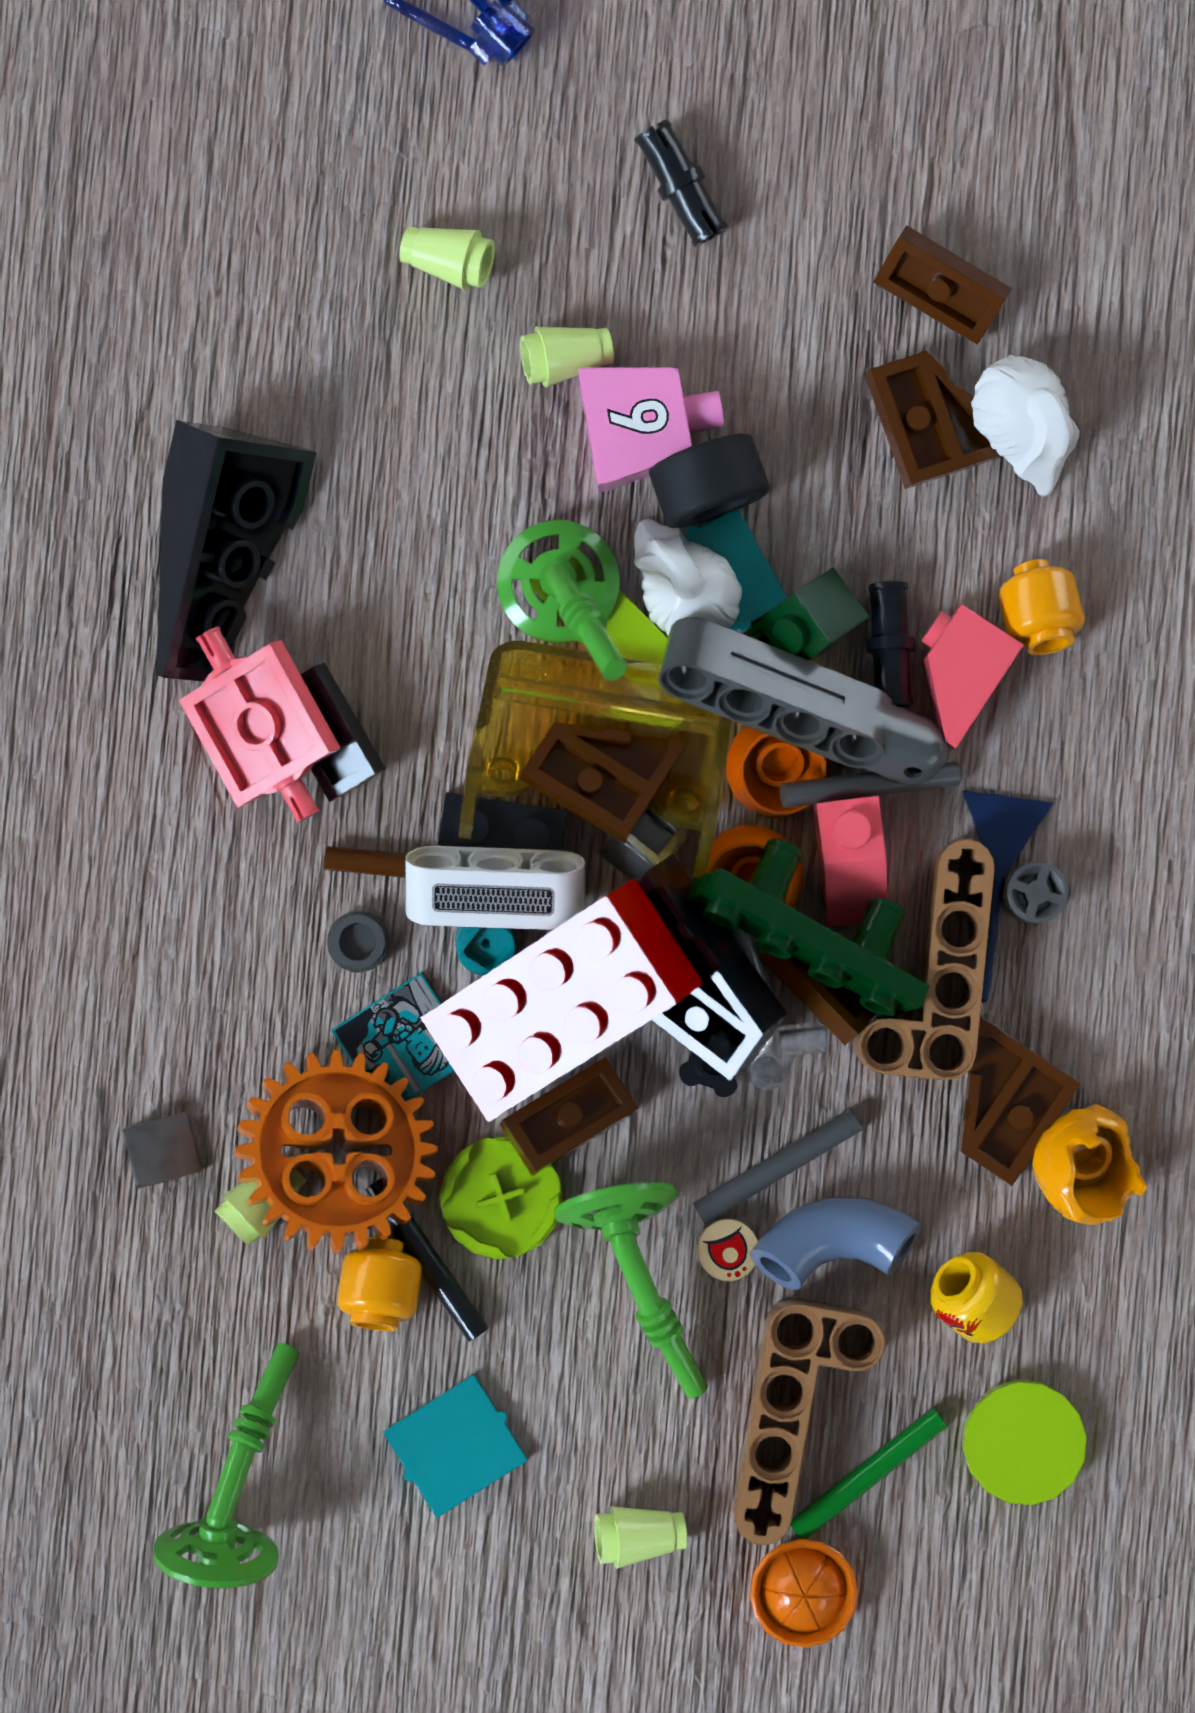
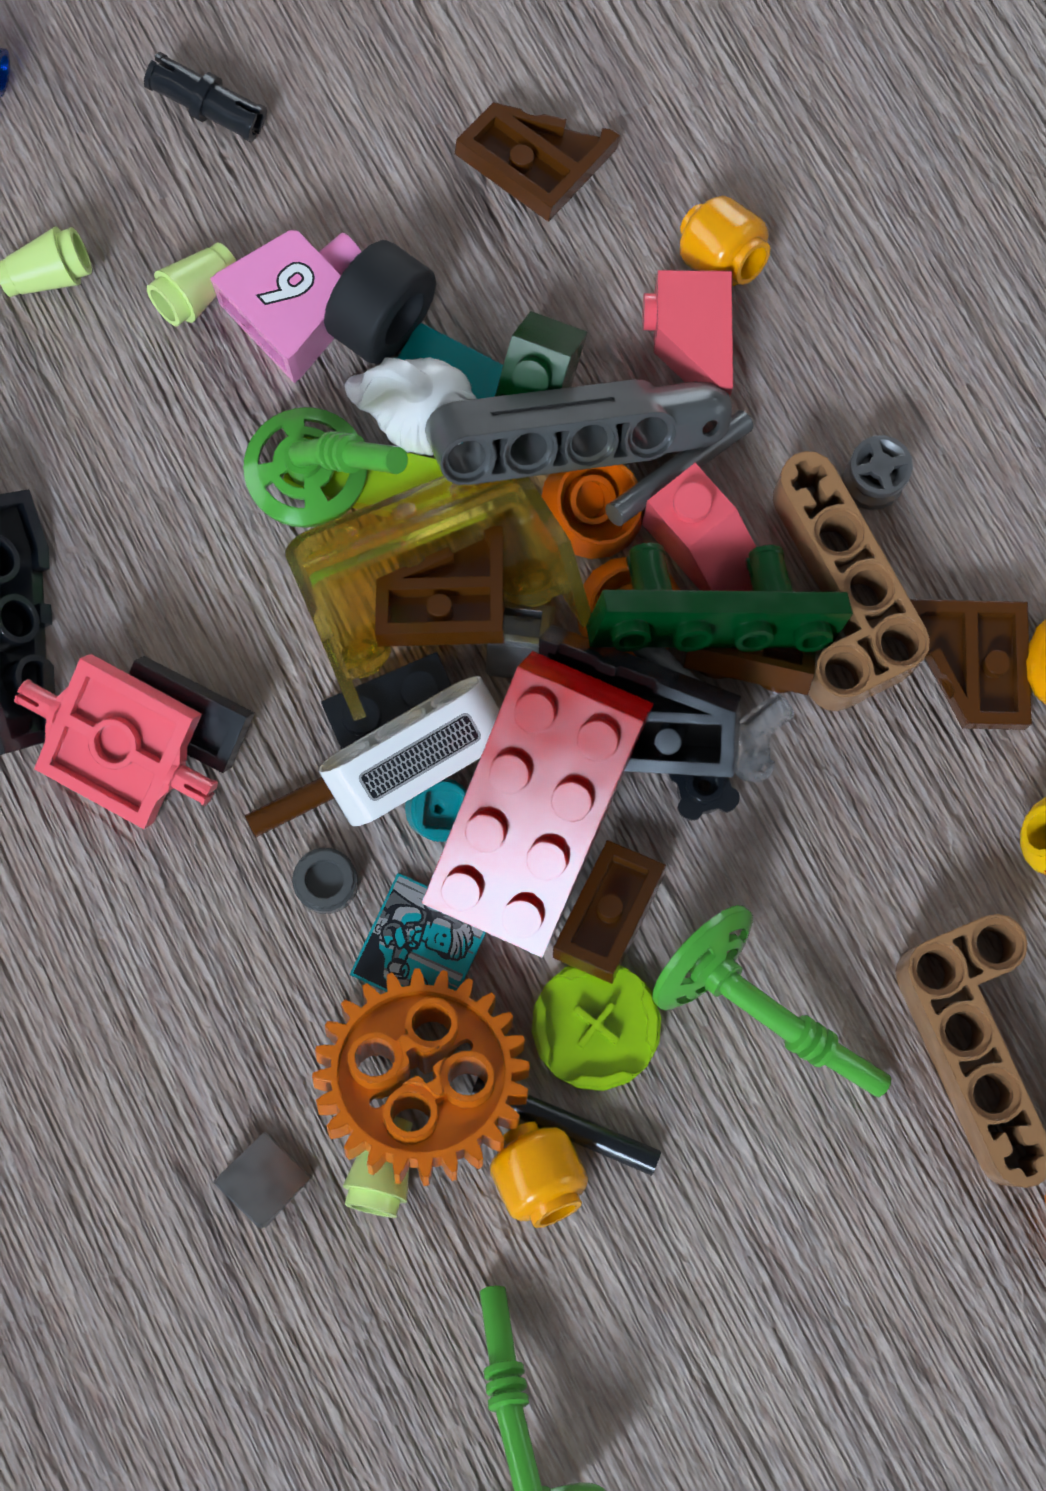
camera: 30 degrees left, 10 degrees down
teal piece [383,1373,528,1518] -> none
yellowish green cone [594,1506,687,1569] -> none
dark grey bar [693,1109,863,1224] -> none
tan tile [697,1218,758,1281] -> none
sand blue cylinder [750,1197,922,1290] -> none
black pin [866,581,915,708] -> none
reddish brown plate [873,225,1012,345] -> none
dark blue piece [962,790,1053,1003] -> none
white hair [971,355,1080,496] -> none

